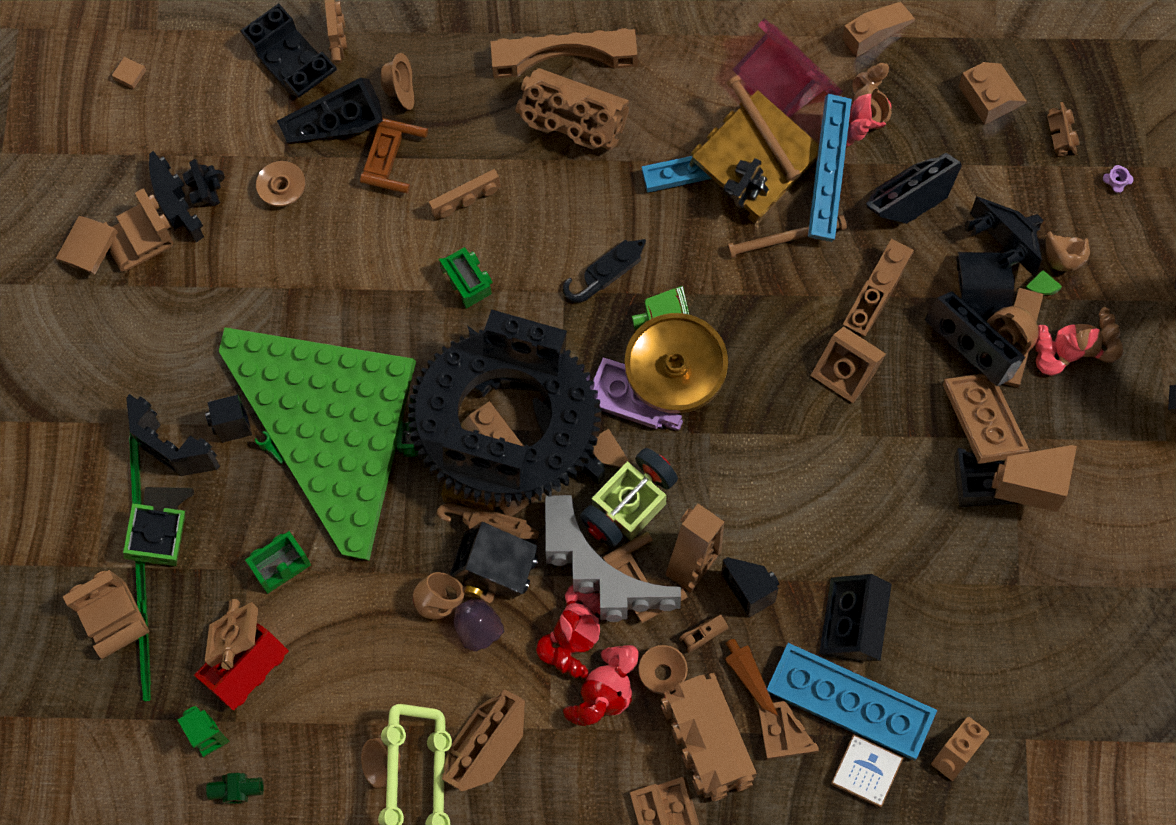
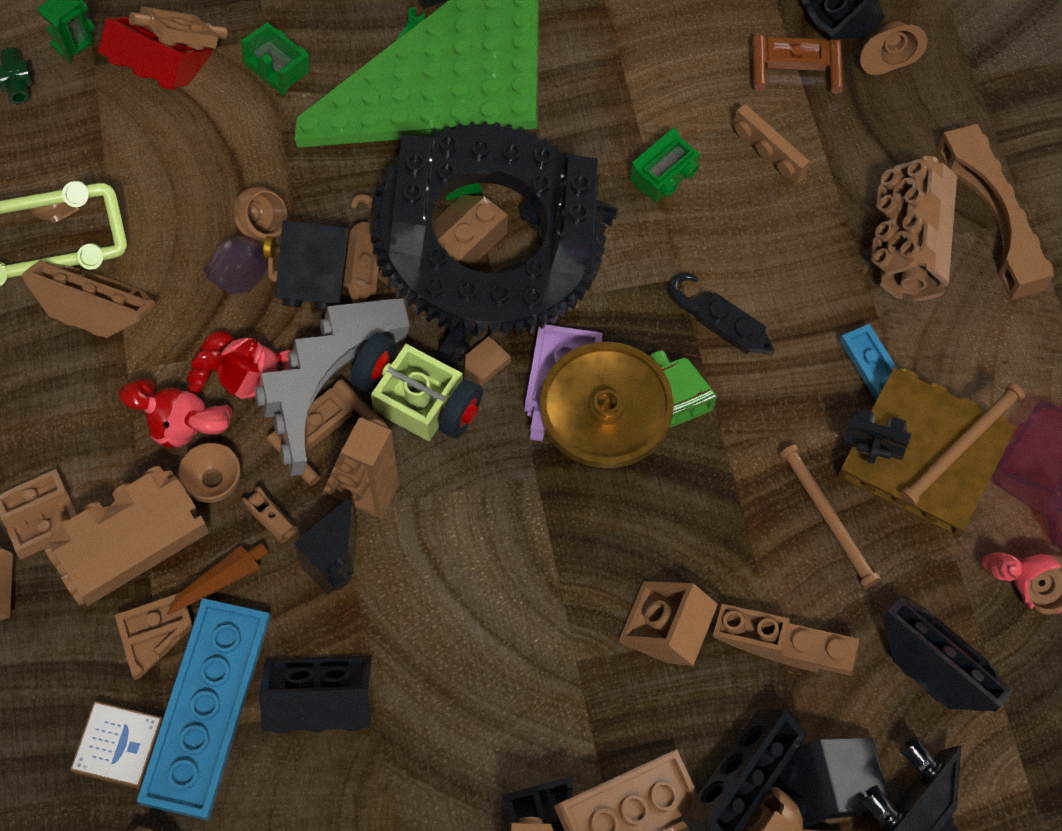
camera: 70 degrees right, 5 degrees down
dark azure plate [808,94,852,242] -> none

